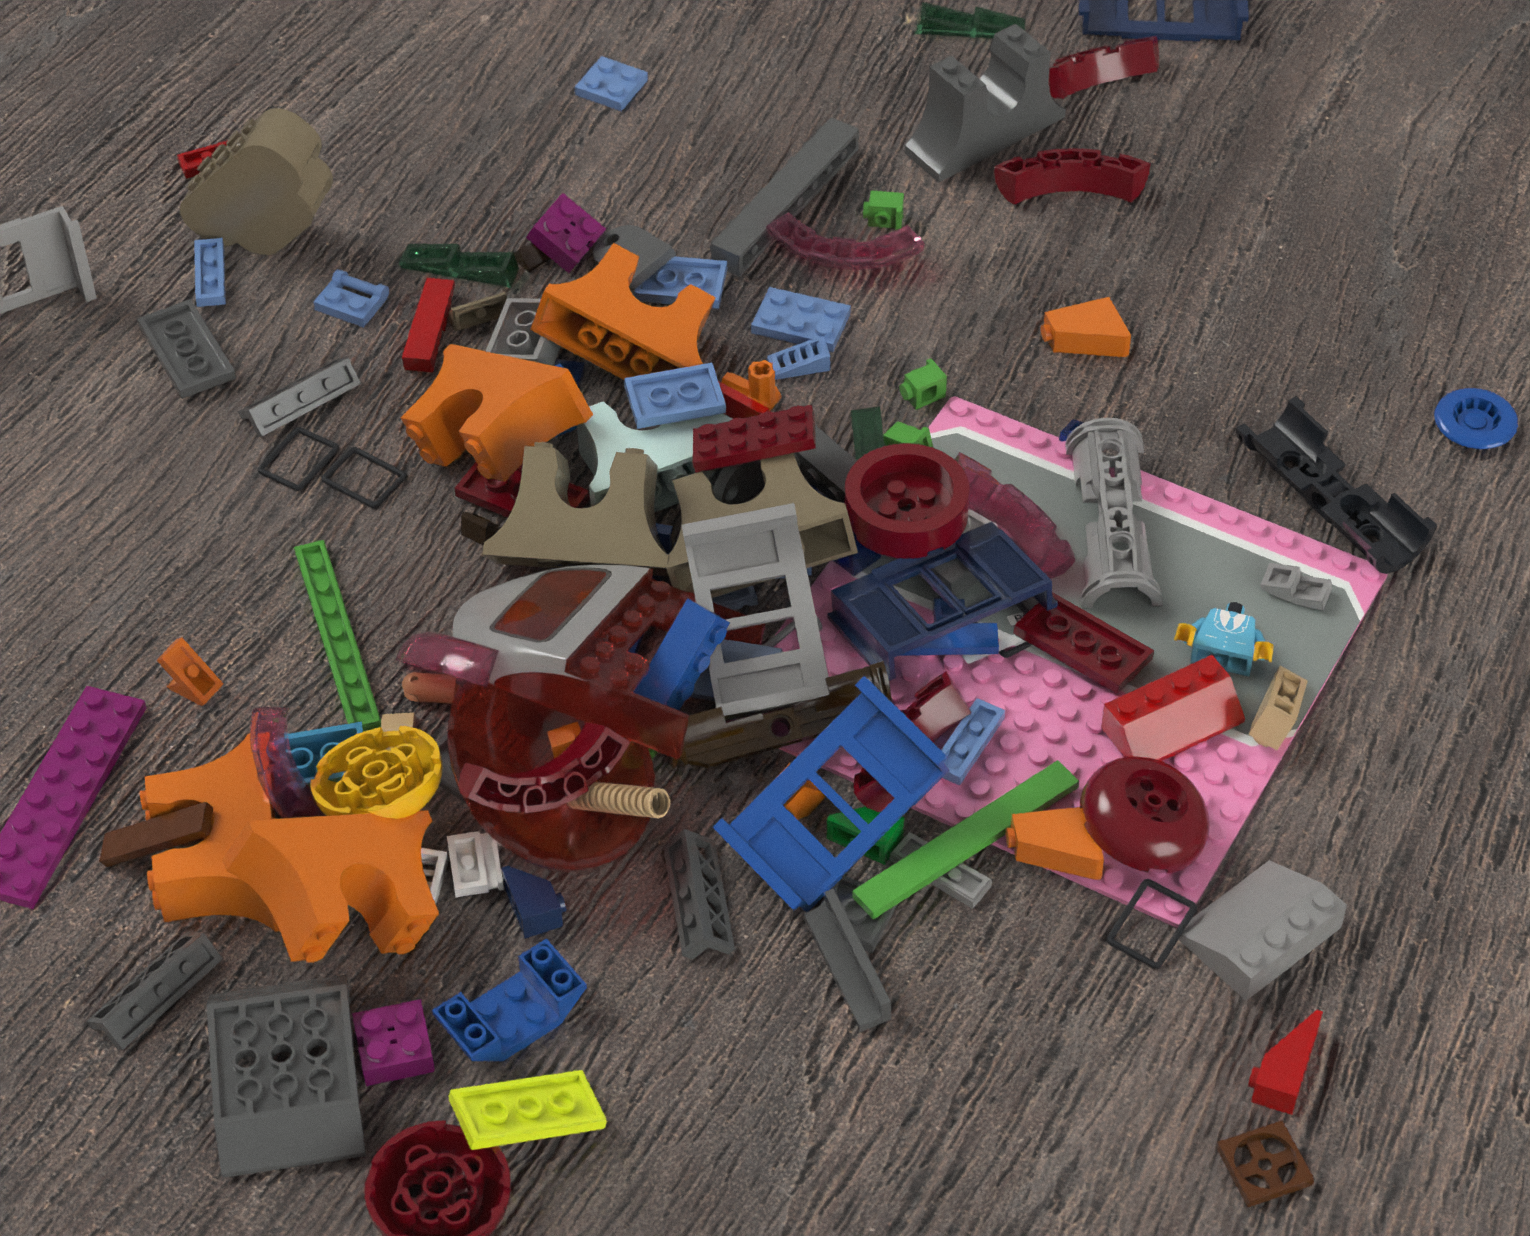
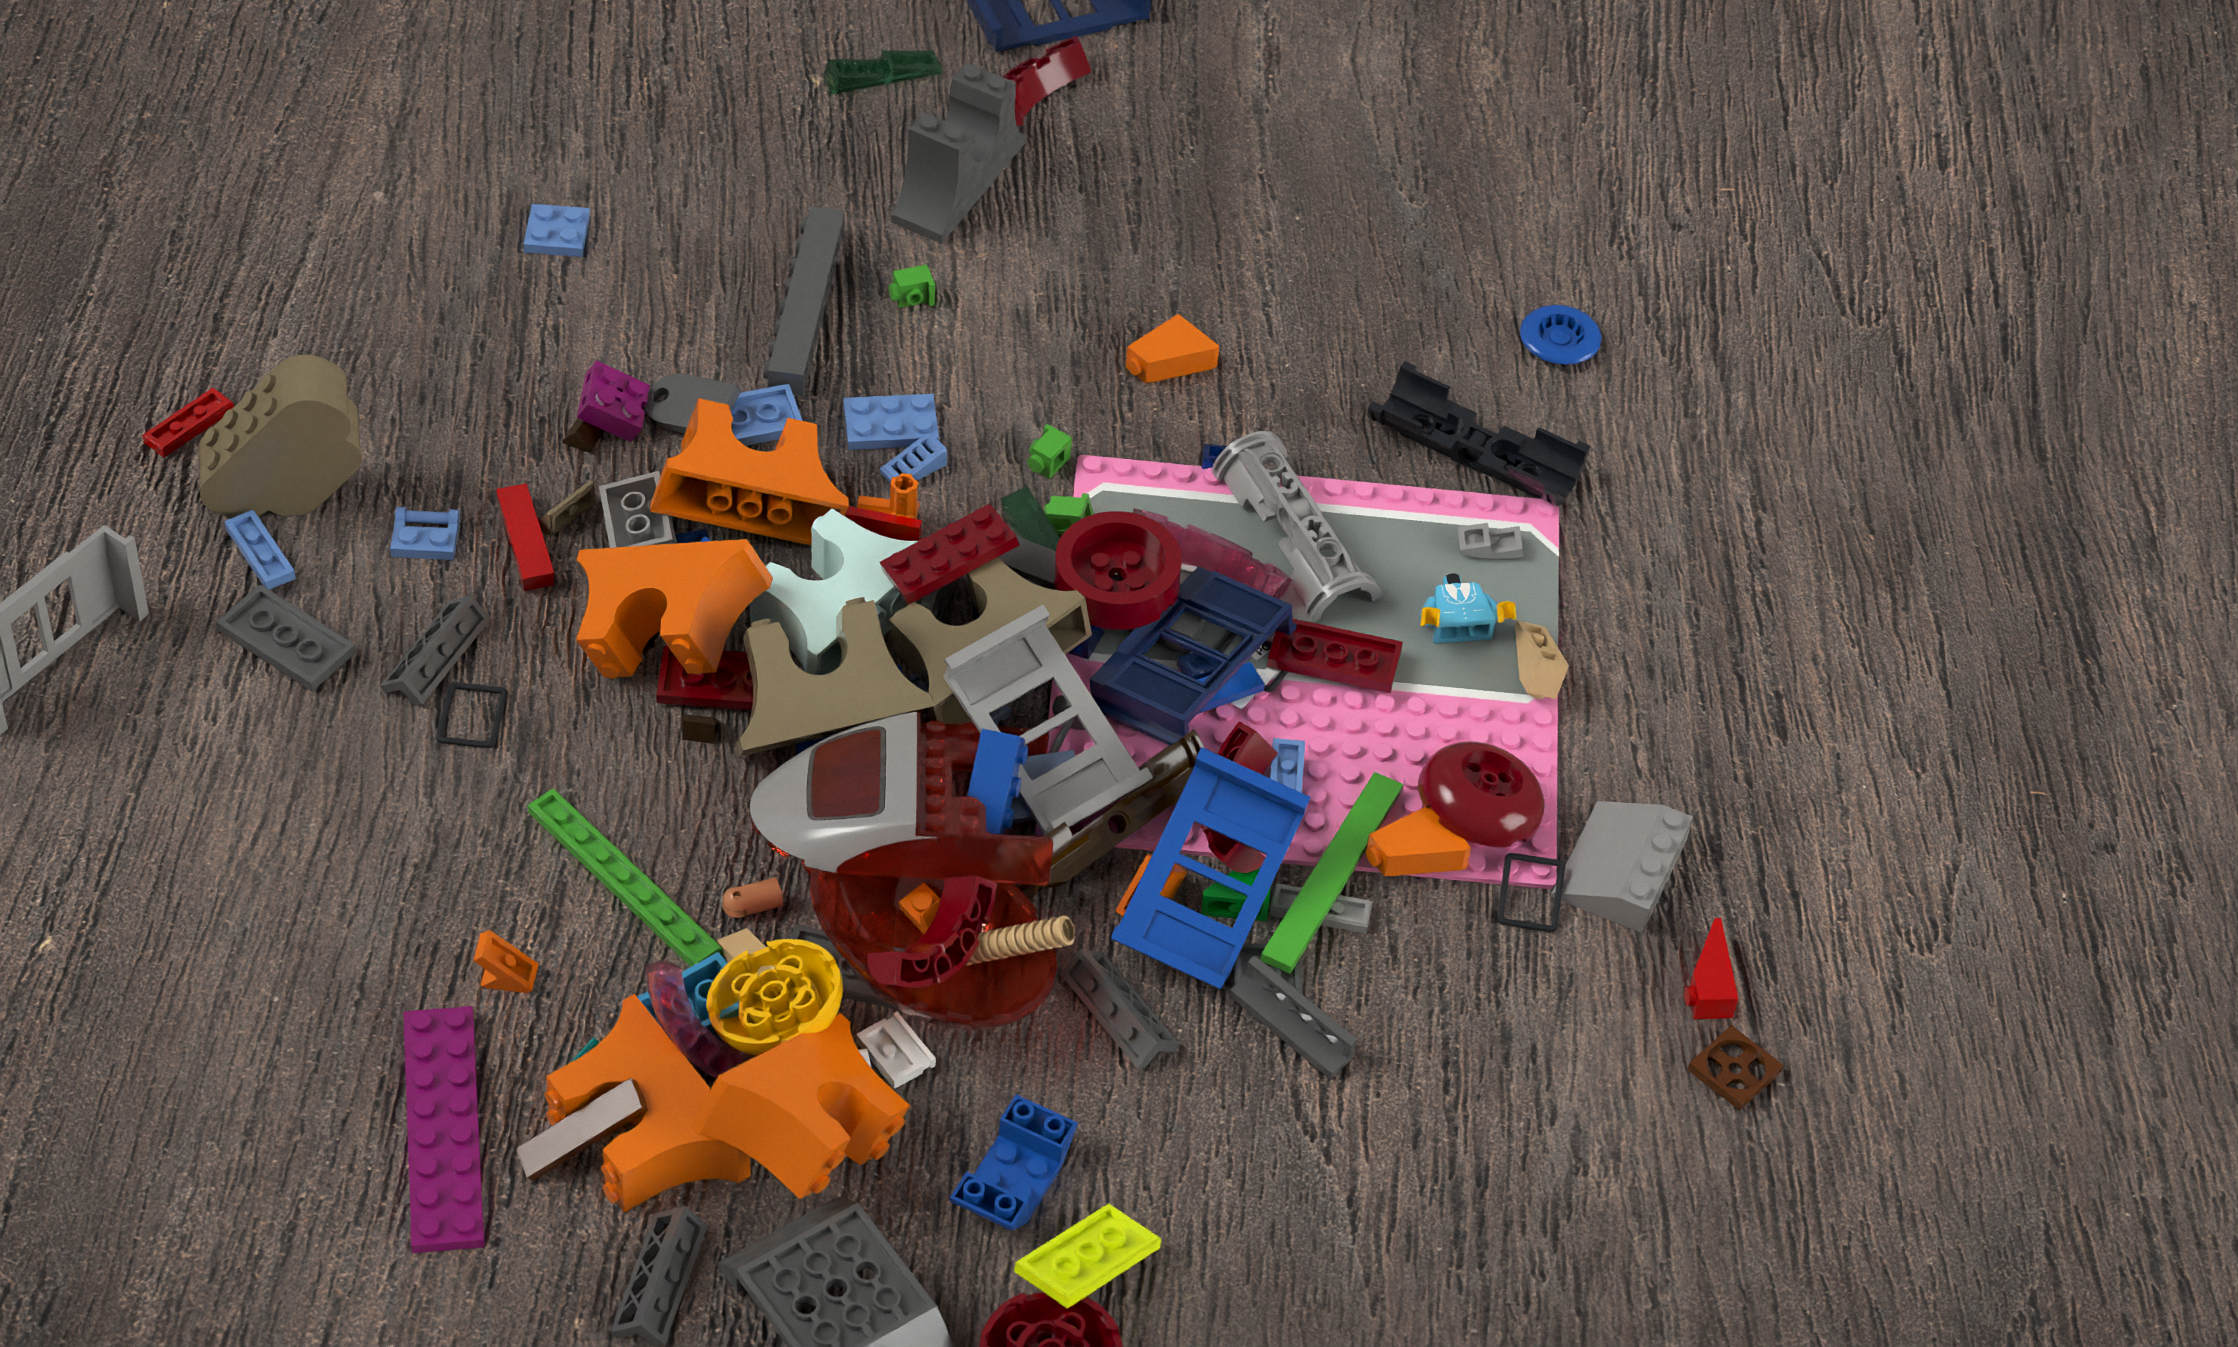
camera: 30 degrees left, 0 degrees up
black piece [321,447,407,508] -> none
magenta piece [352,999,435,1086] -> none
clear pink brick [396,632,499,687] -> none
clear green slope [399,244,519,288] -> none
dark blue slope [501,866,566,939] -> none
medium blue plate [624,363,726,429] -> none
clear pink brick [766,212,925,270] -> none
dark red brick [994,148,1151,205] -> none
slope [1101,655,1245,761] -> none

